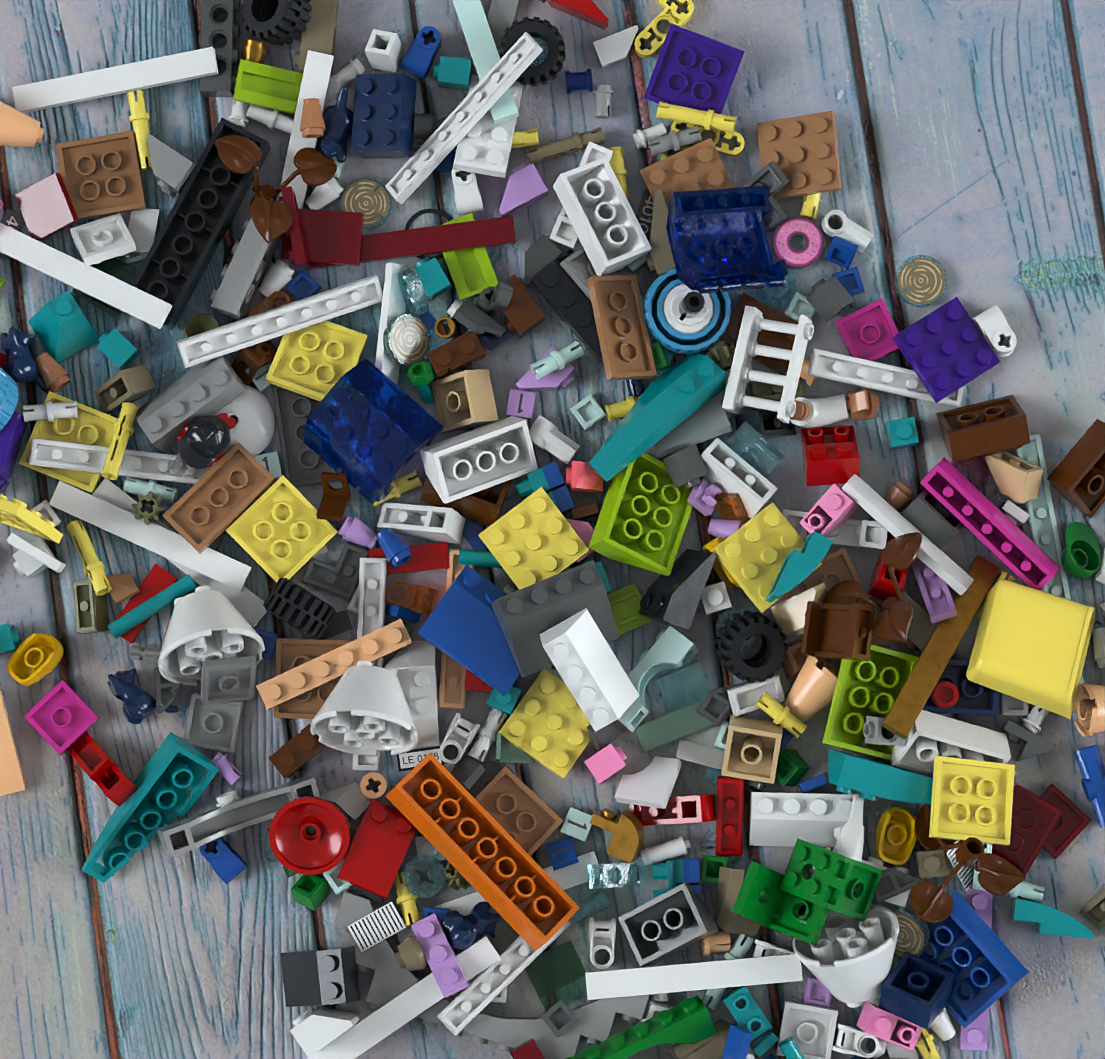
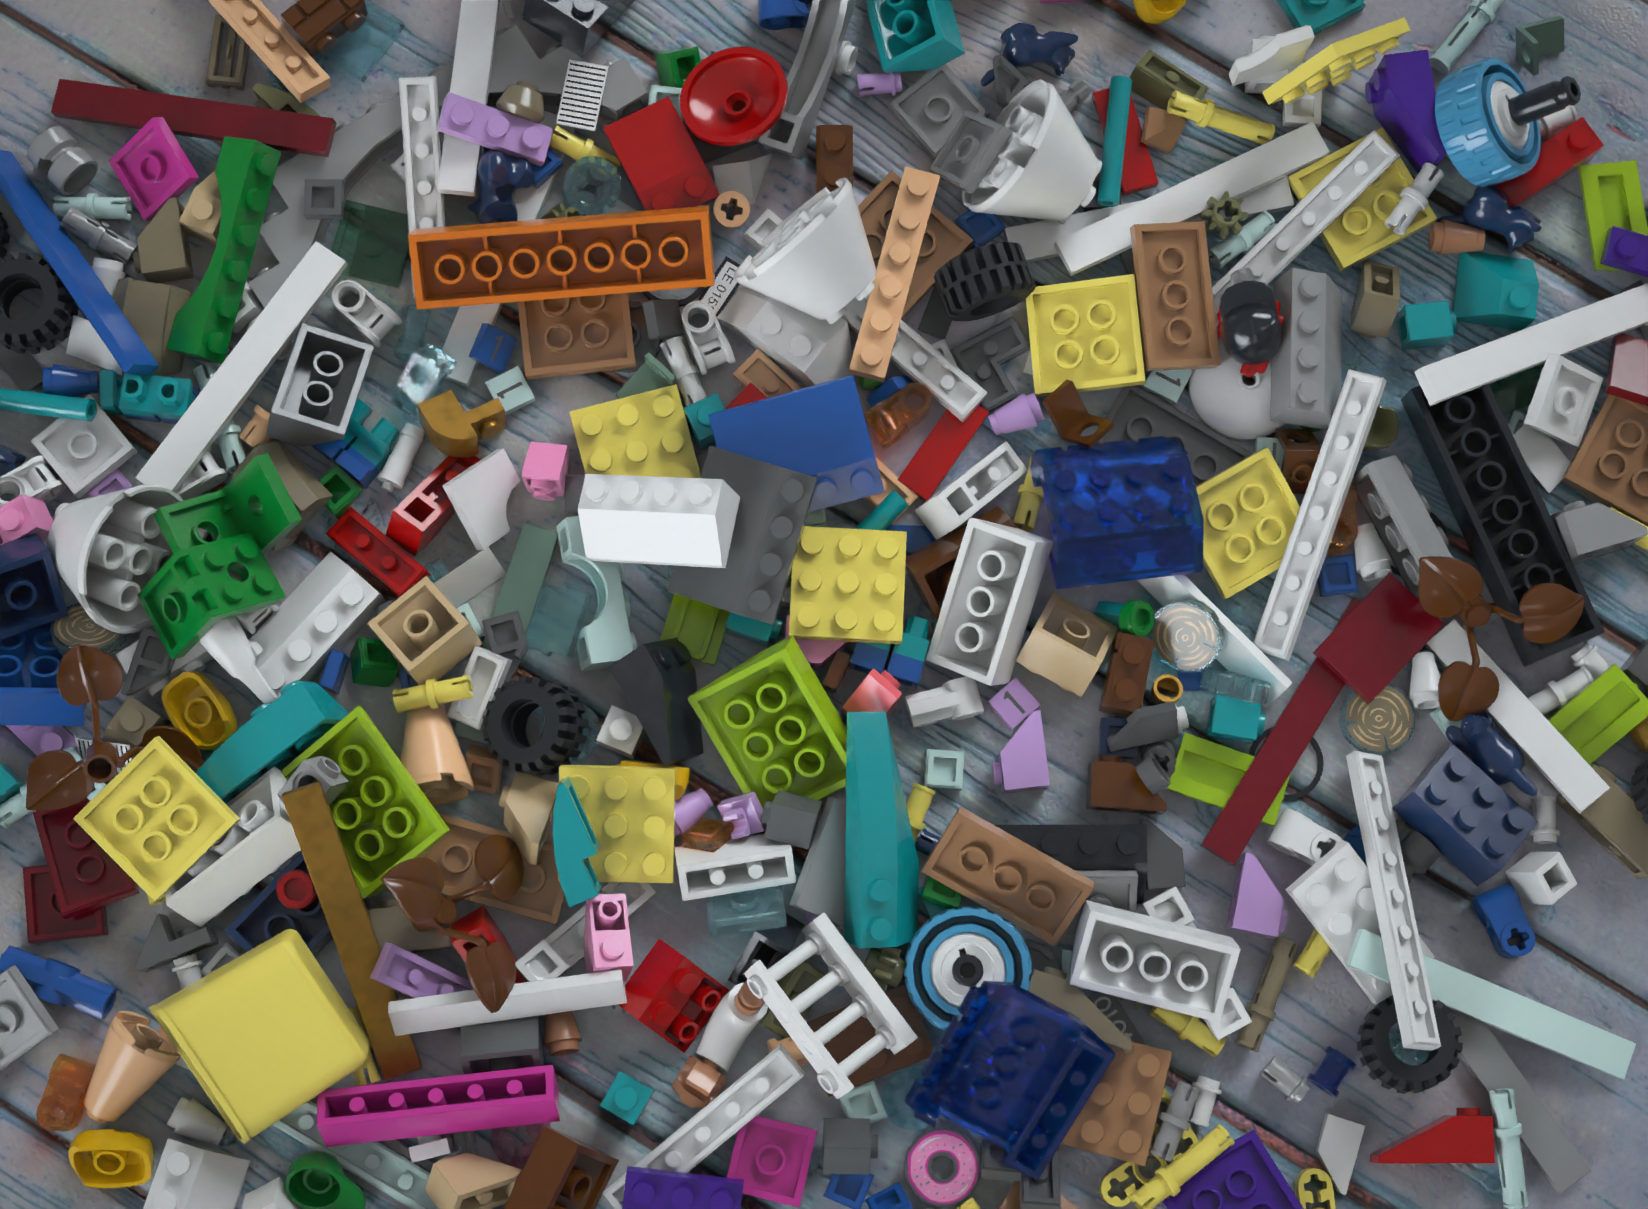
camera: 120 degrees right, 5 degrees down
light yellow pin [101,402,139,480] -> none
dark red plate [278,186,310,270] -> none
nougat cone [300,98,326,138] -> none
blue cone [376,527,412,568] -> none
teal brick [433,56,472,91] -> none
light aqua pin [530,341,584,380] -> none
reddish brown panel [801,601,875,661] -> none

